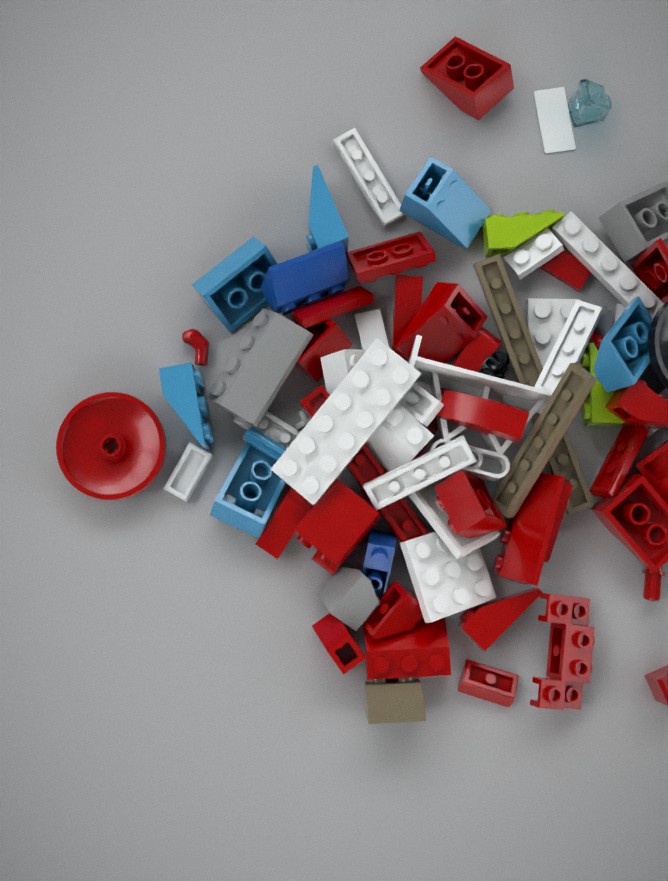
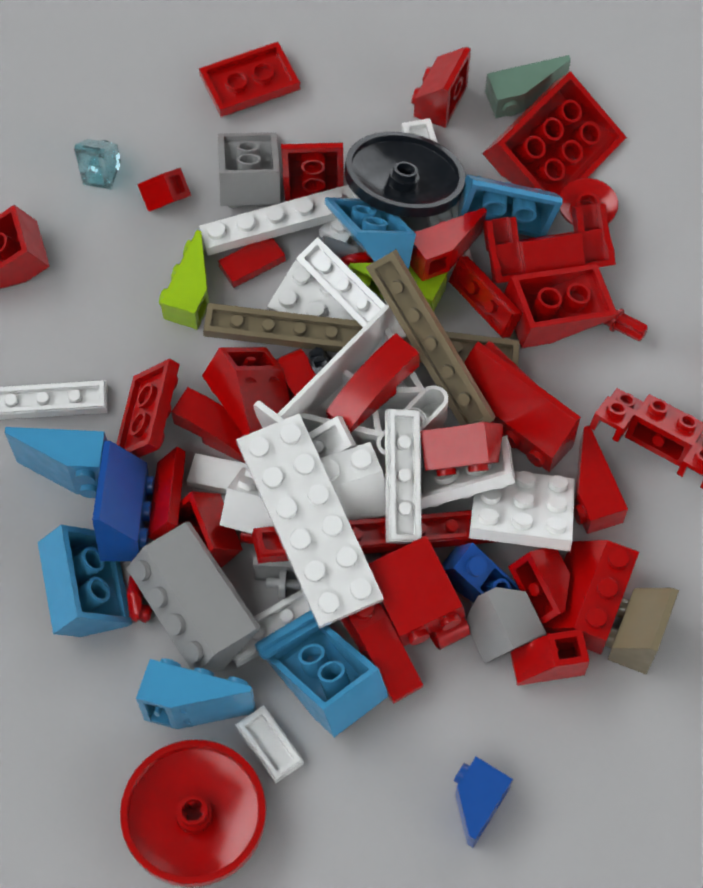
camera: 60 degrees left, 20 degrees down
red arm [182,329,209,366] -> none
dark azure slope [399,156,491,250] -> none
red slope [458,659,519,707] -> none
white plate [504,228,564,280] -> none
white sticker [533,87,576,154] -> none
none -> red arm [126,576,153,623]
none -> red panel [137,167,191,211]
none -> blue slope [454,756,513,848]

